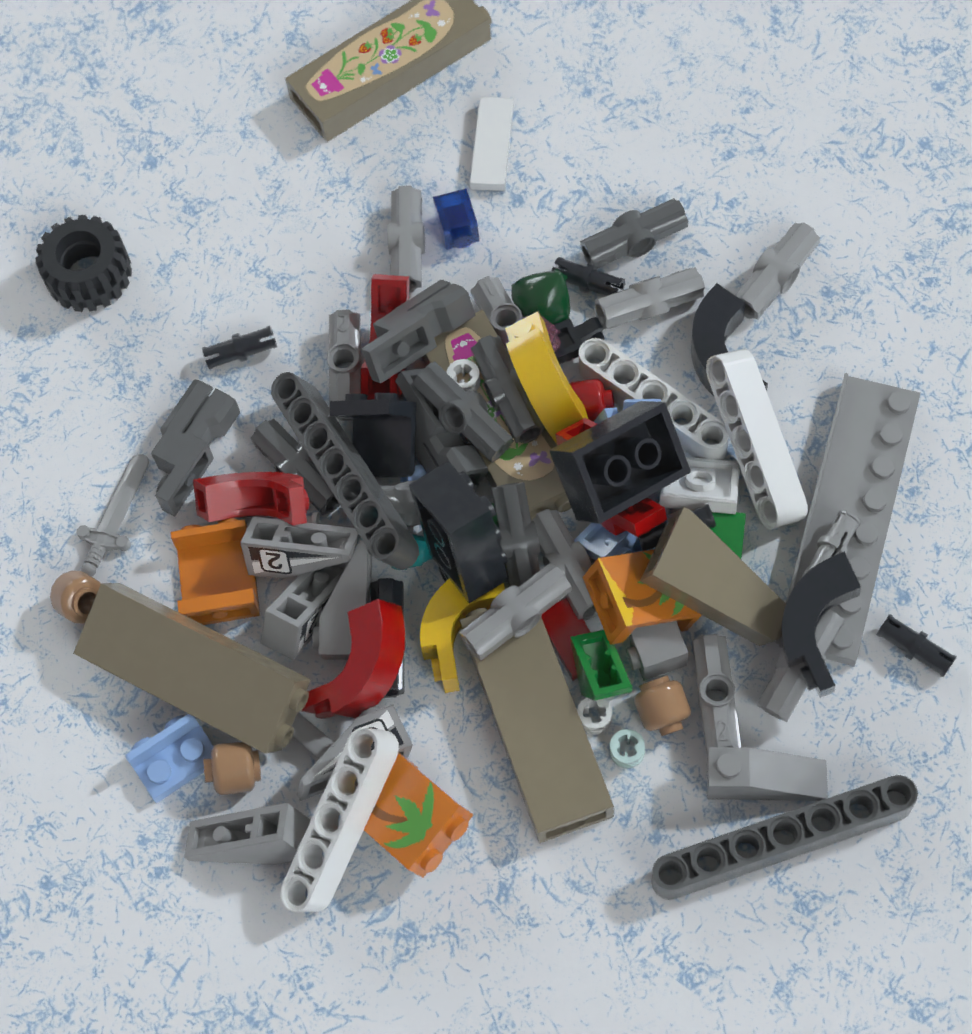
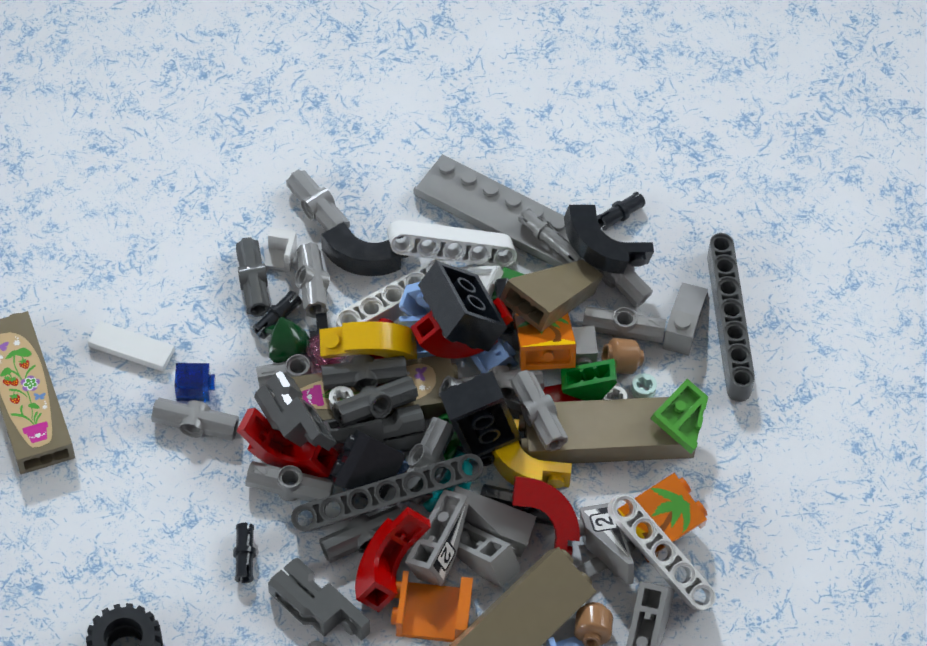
camera: 85 degrees left, 10 degrees down
none -> white panel [265,227,297,272]
none -> bright green wing [650,379,708,454]

